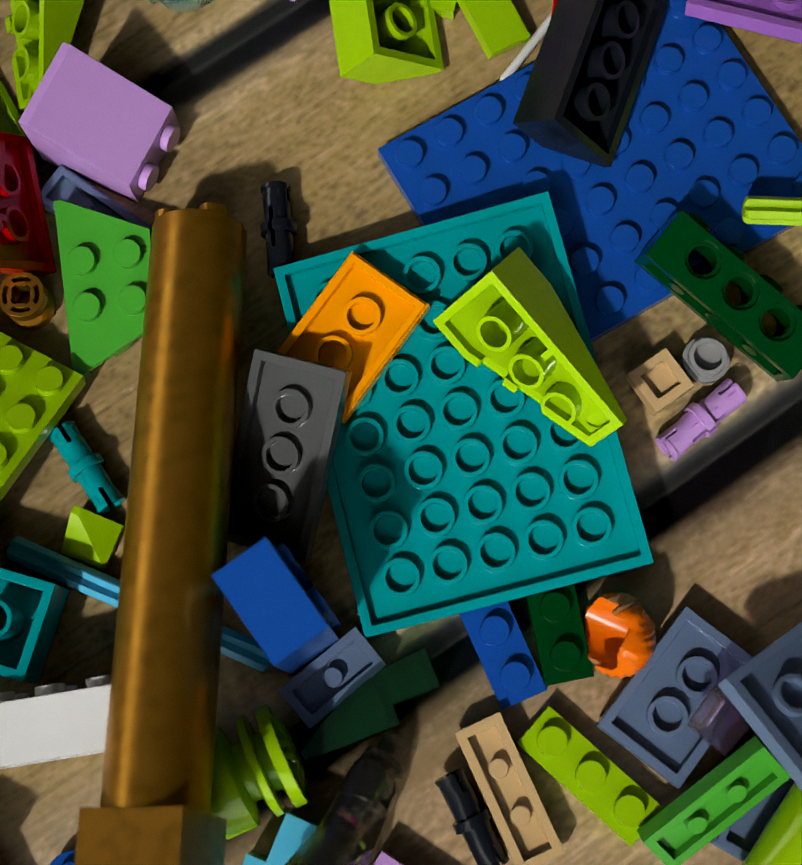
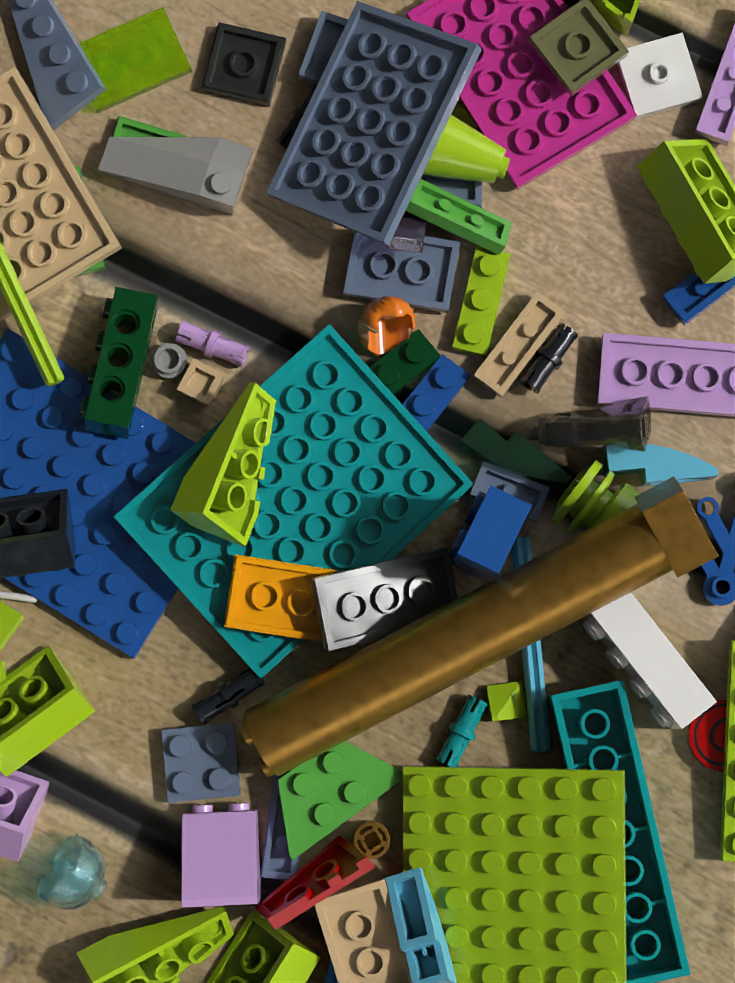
camera: 120 degrees left, 5 degrees up
none -> sand blue plate [161,723,241,803]

